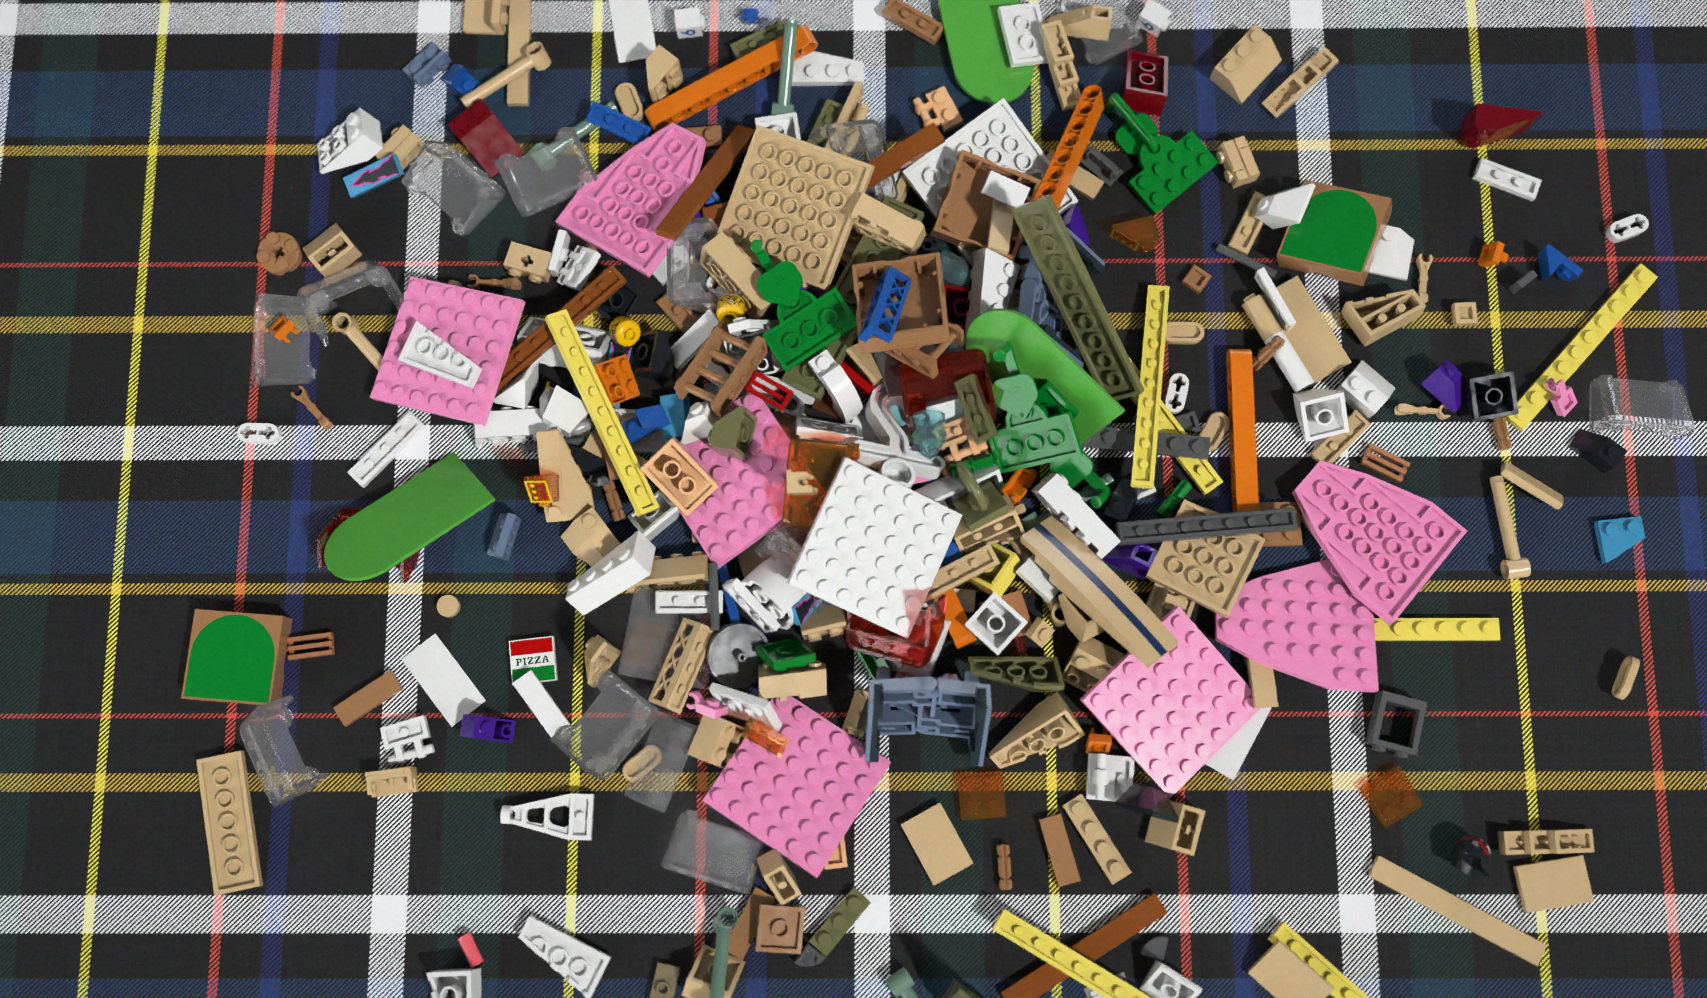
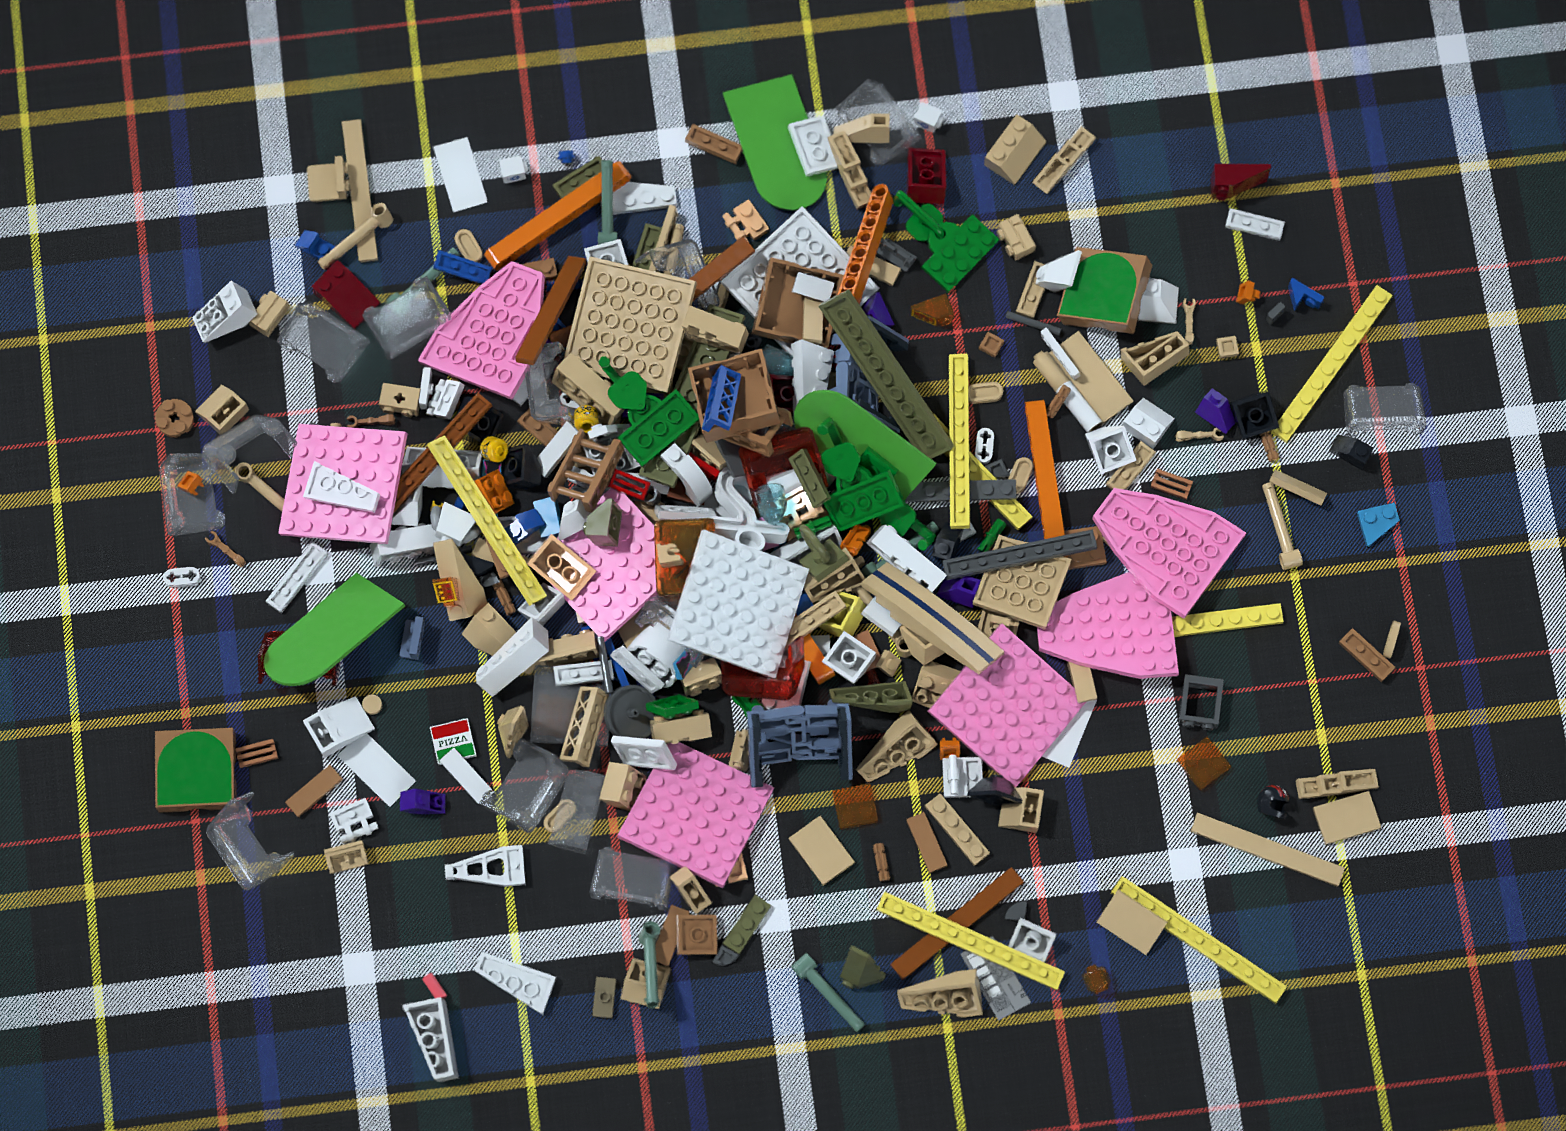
camera: 10 degrees left, 5 degrees down
tan plate [196,751,263,896] -> none
tile [343,154,404,198] -> none
sand blue bracket [402,42,451,89] -> none
tan slope [646,45,683,104] -> none
bright pink plate [686,691,728,719] -> none
clear orange plate [741,717,790,758] -> none
bright pink plate [1545,378,1578,417] -> none
white beam [1605,214,1649,243] -> none
none -> white slope [303,696,375,758]
none -> medium nougat plate [1339,628,1395,682]

